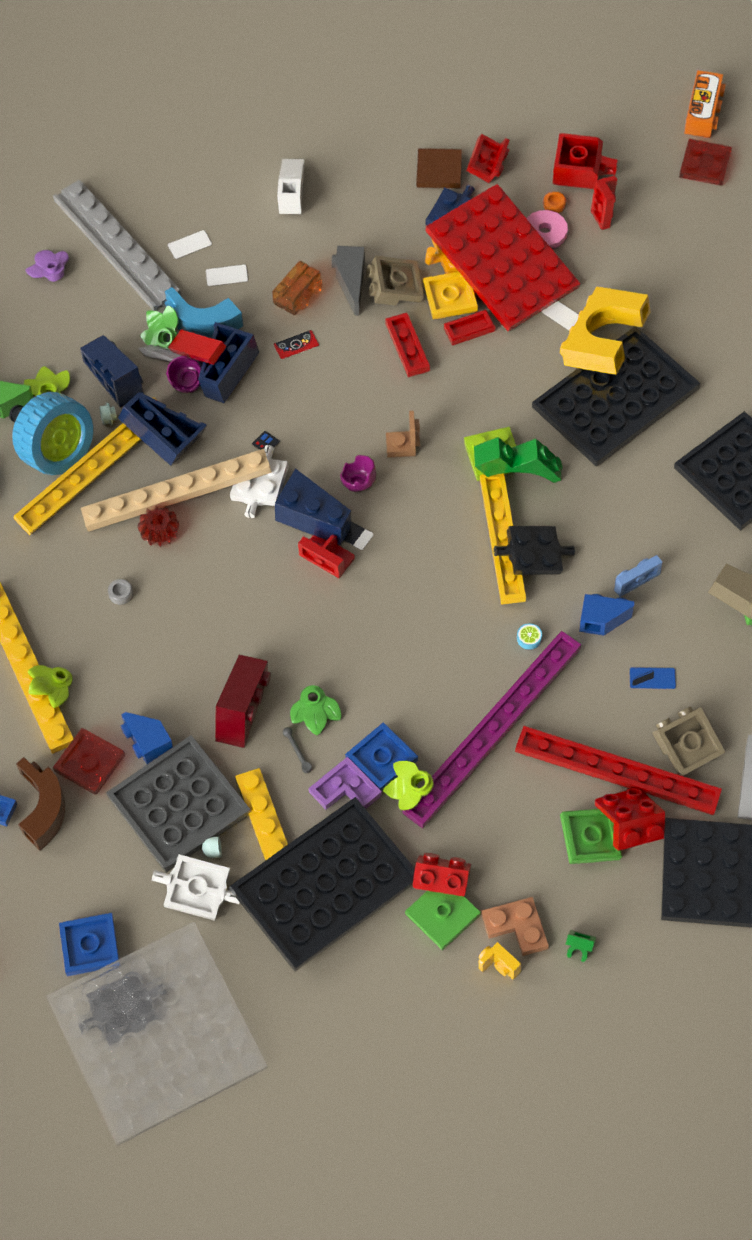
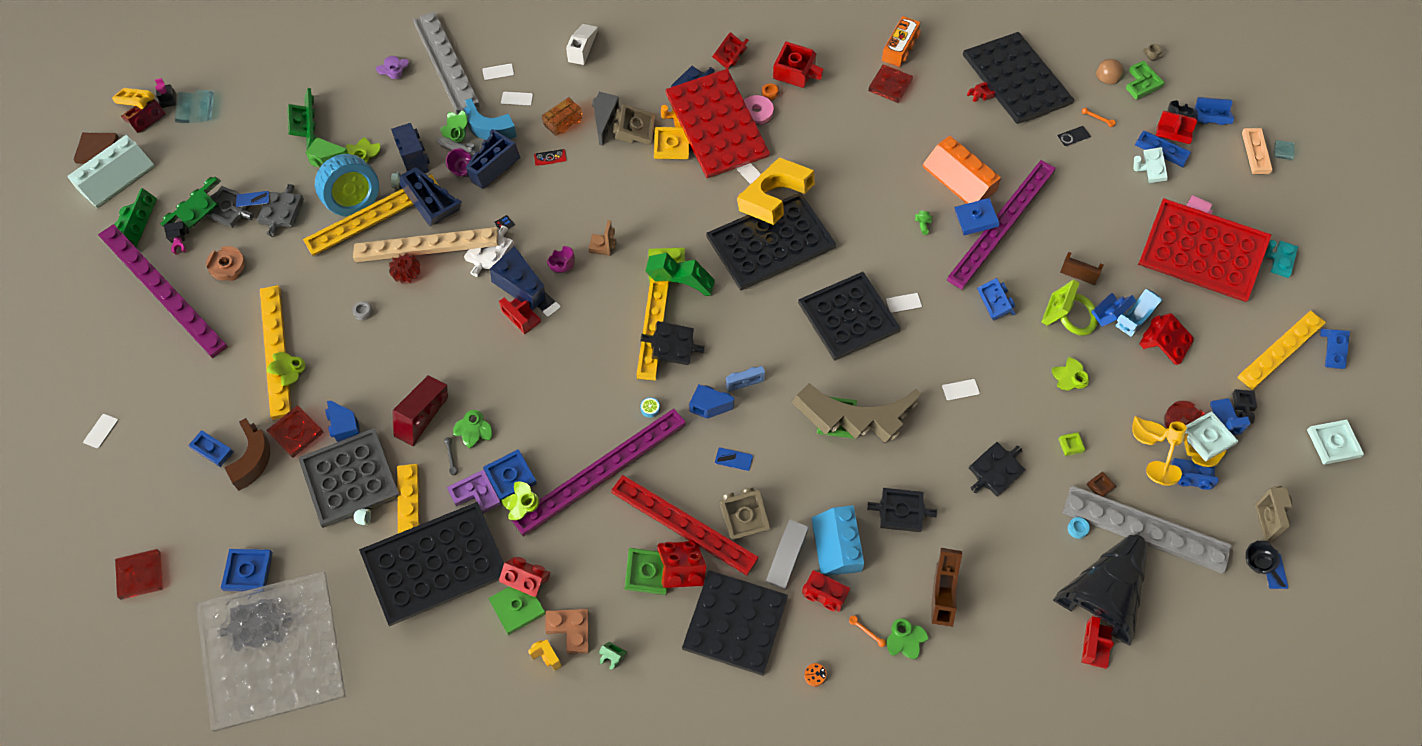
camera: 10 degrees right, 0 degrees up
white plate [152,854,240,921] -> none
red tile [168,330,226,365] -> none
red plate [385,312,430,377] -> none
reddish brown tile [416,148,462,188] -> none
red tile [444,310,495,346] -> none
red bracket [591,175,618,230] -> none

